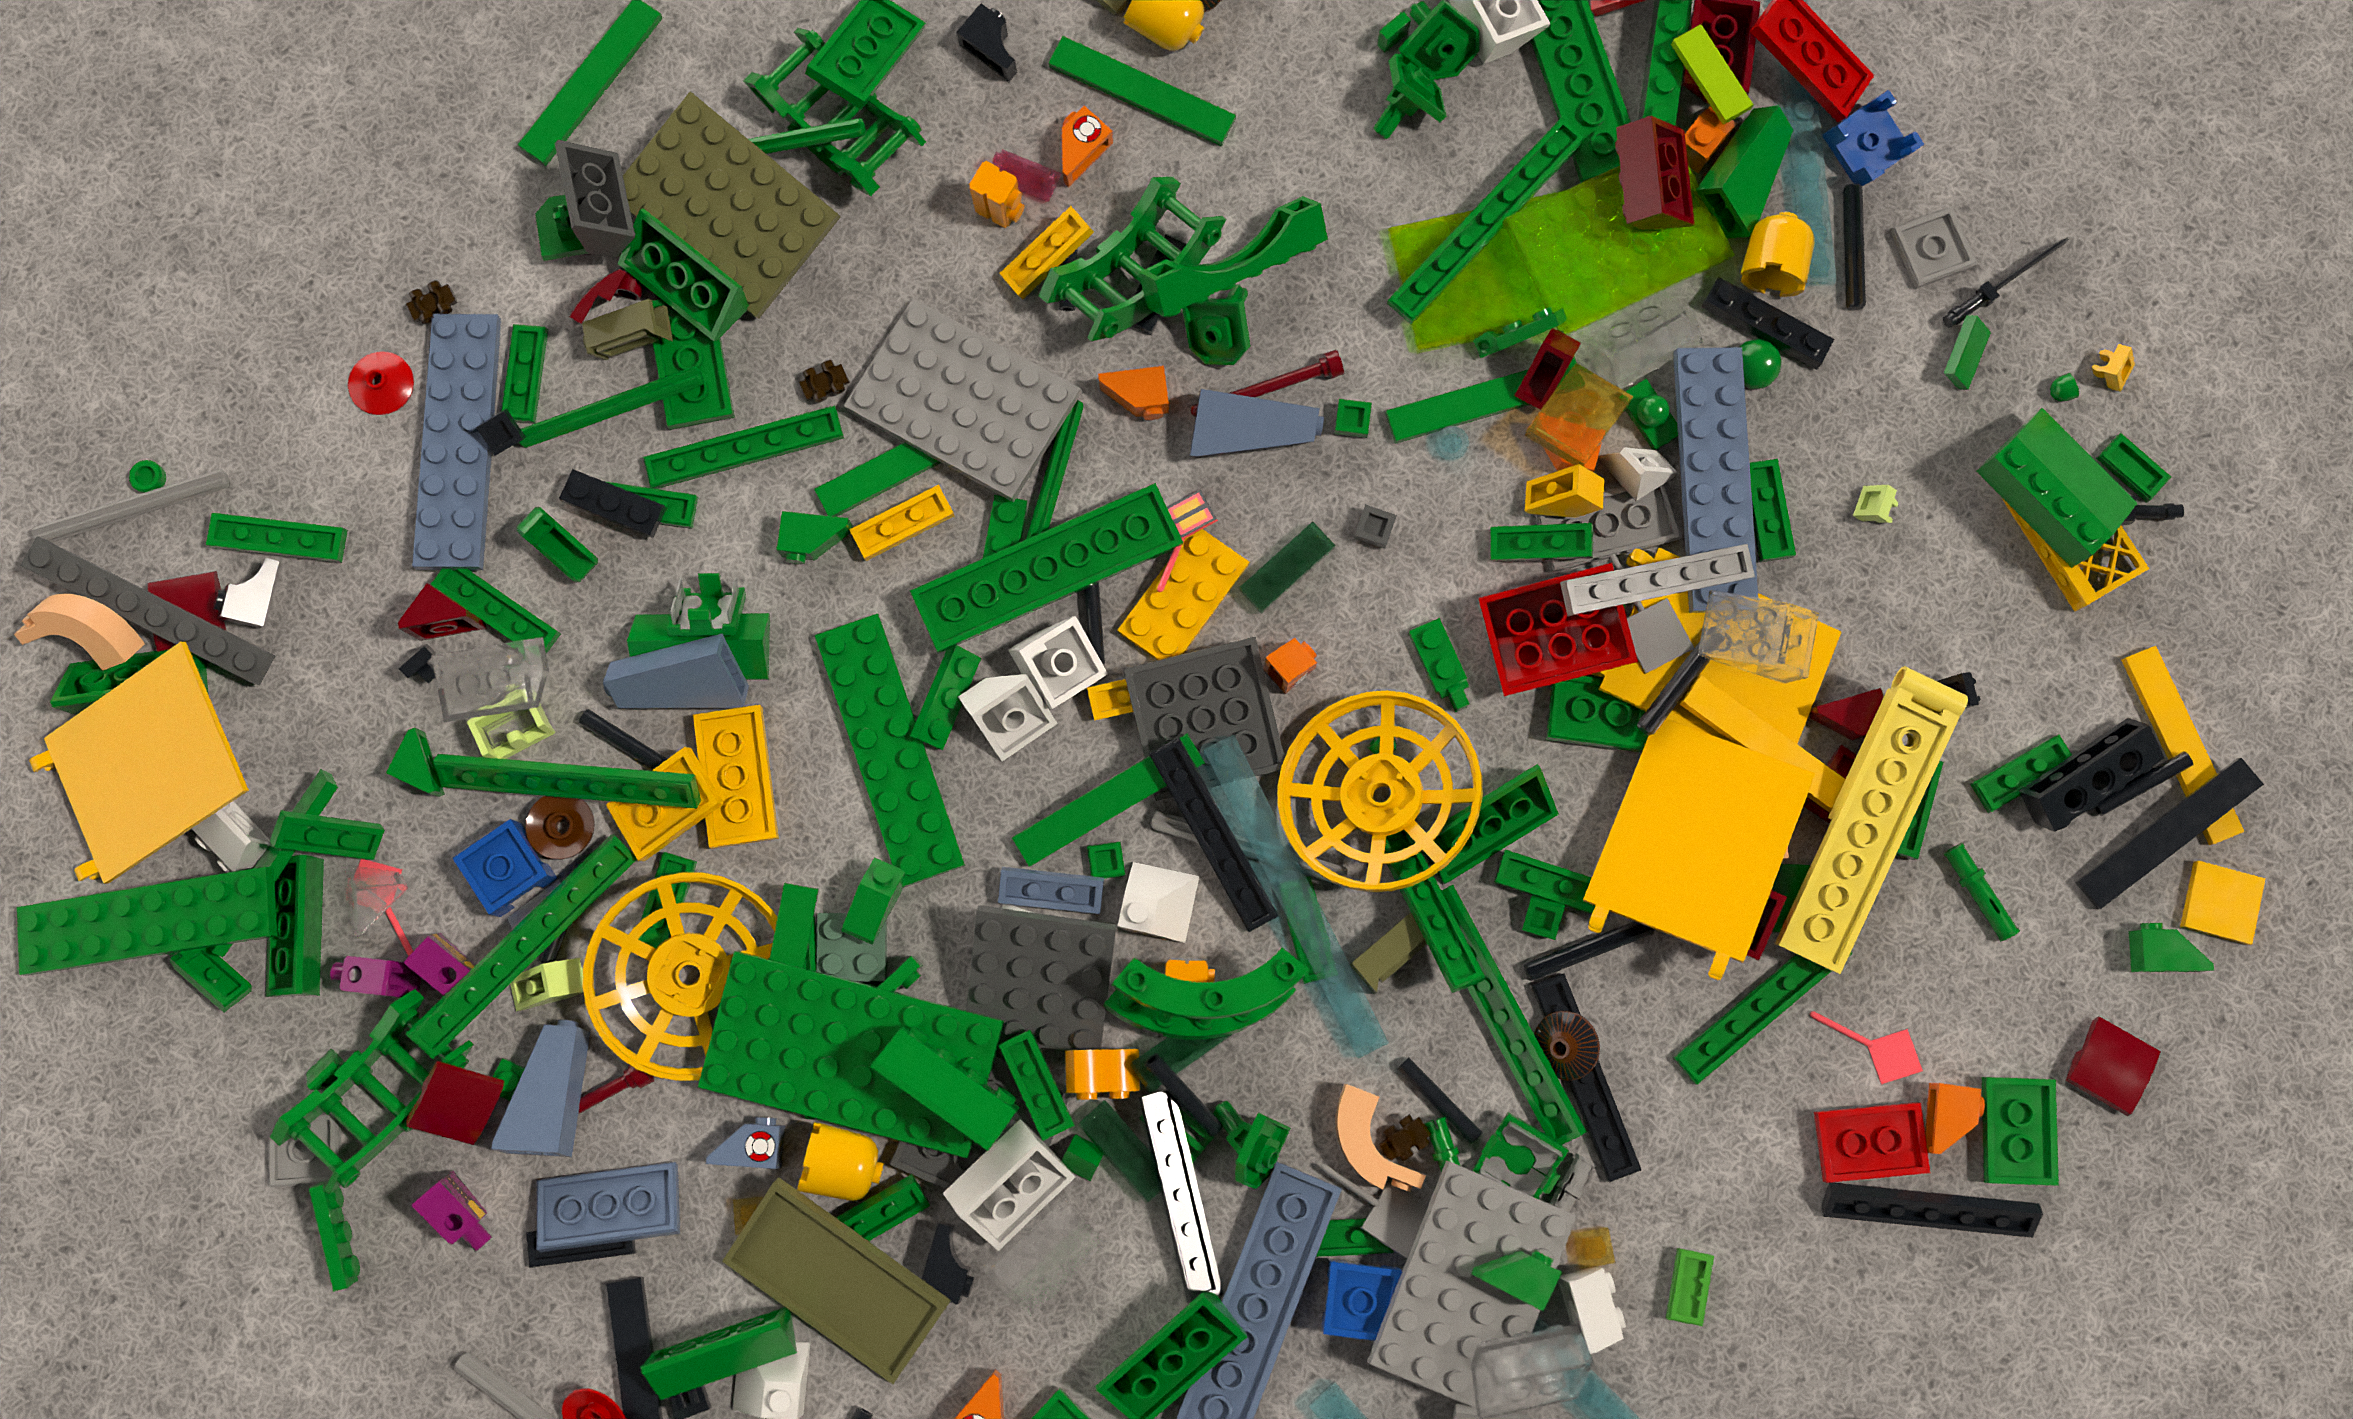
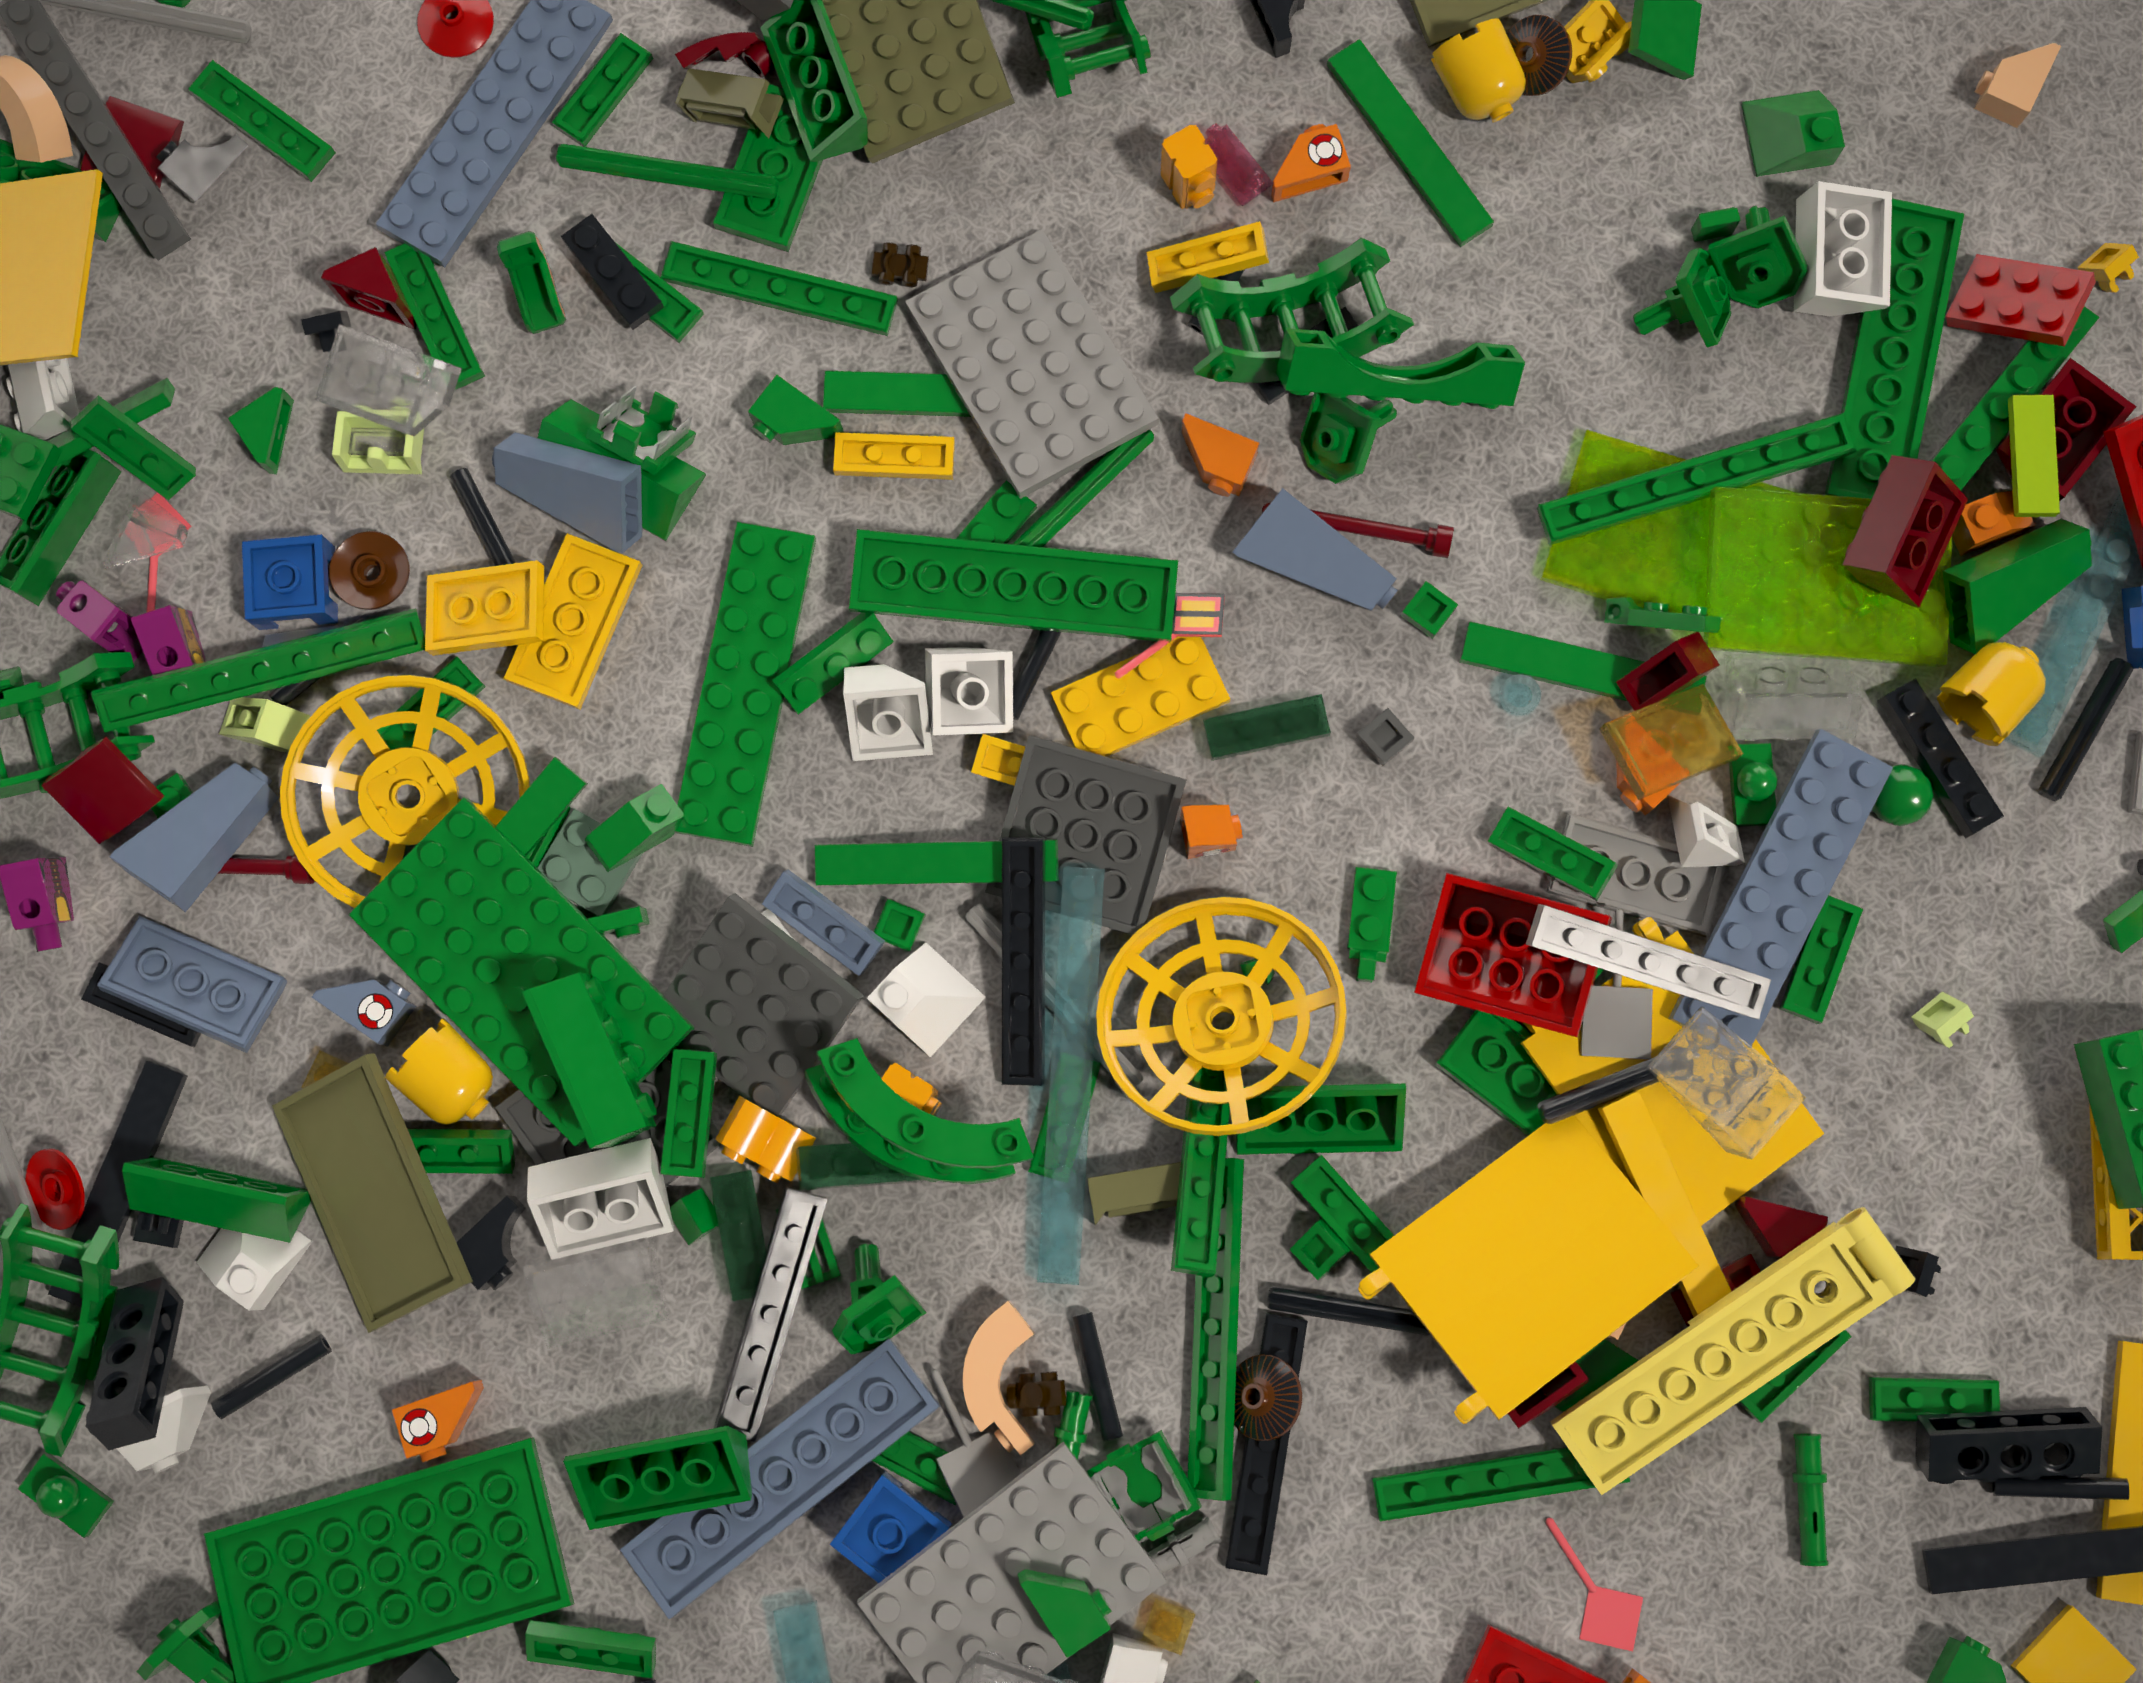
camera: 35 degrees right, 0 degrees up
green tile [433,754,701,808] -> none
black tile [476,409,526,456] -> none
black piece [1145,1053,1223,1137] -> none
yellow slope [1524,464,1604,518] -> none

